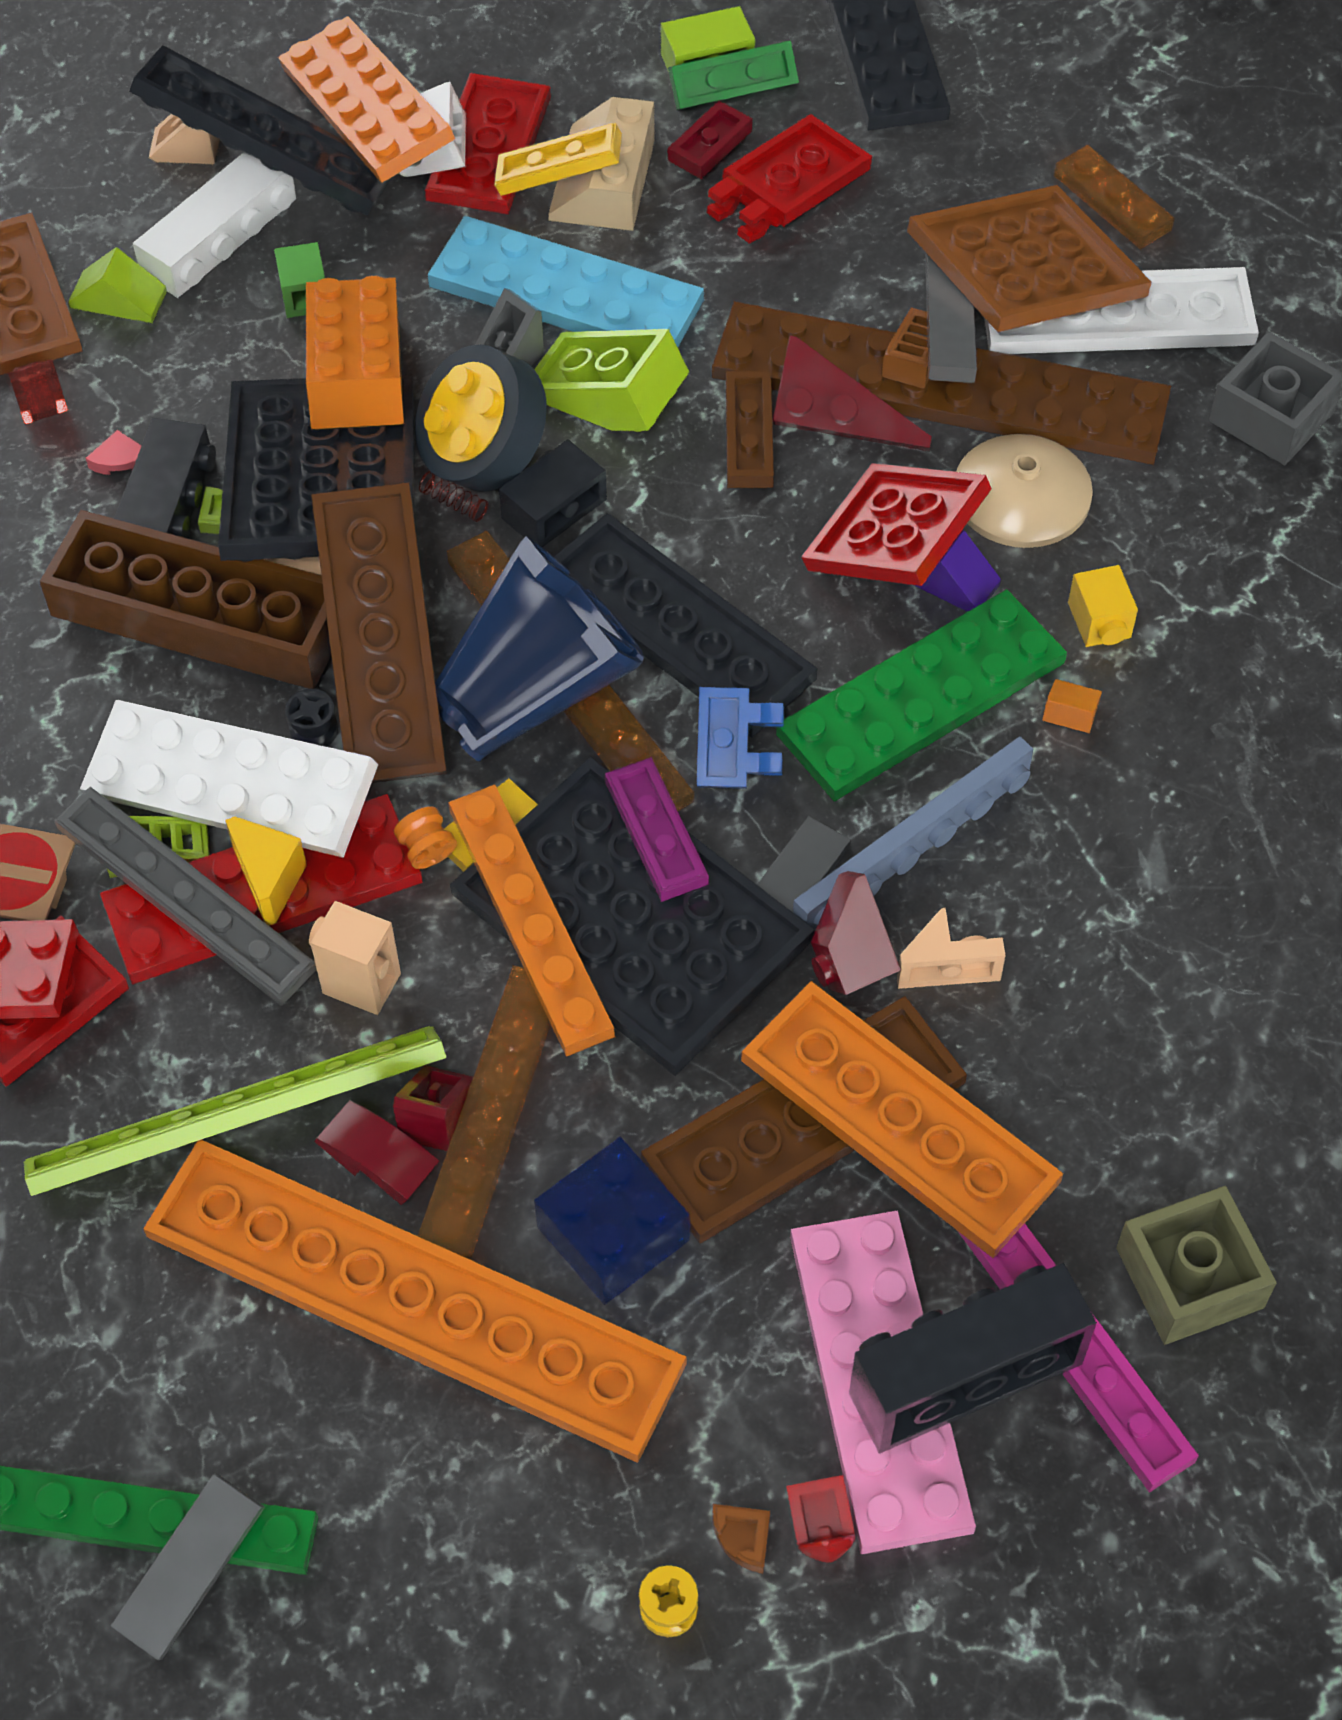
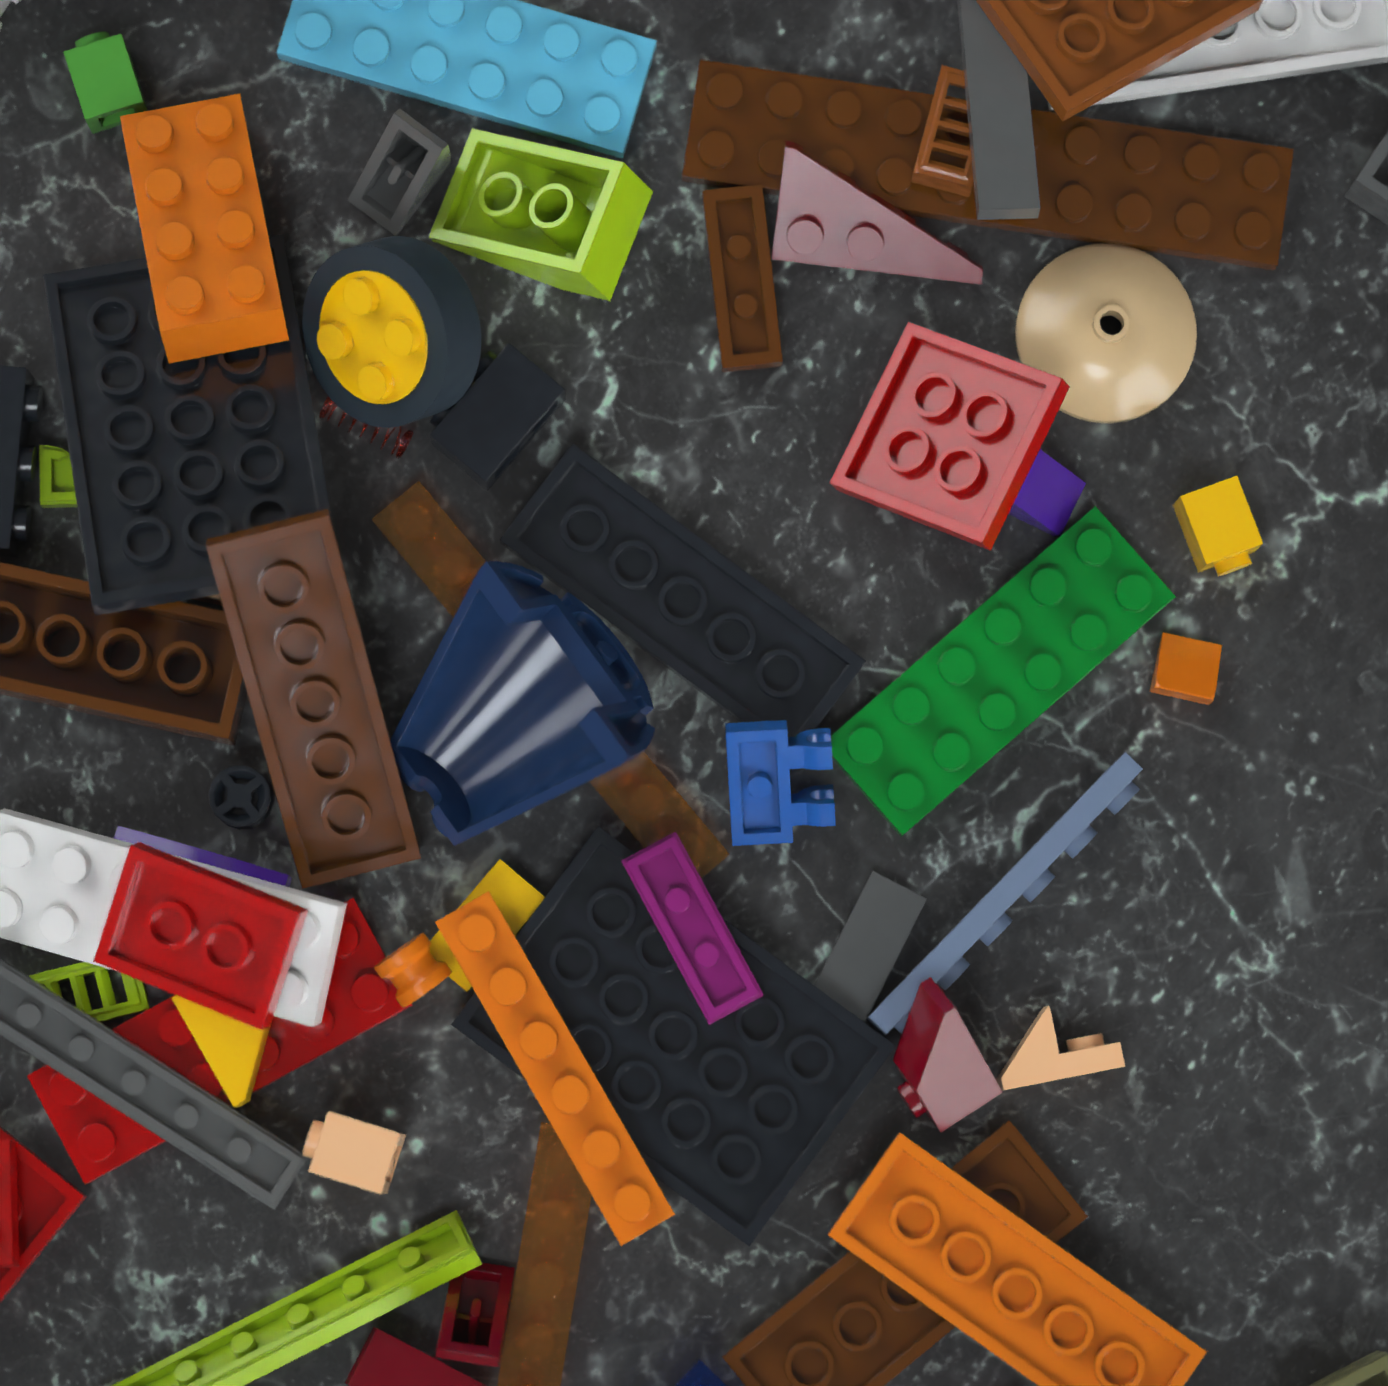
camera: 15 degrees left, 25 degrees up
none -> red plate [93,842,308,1030]

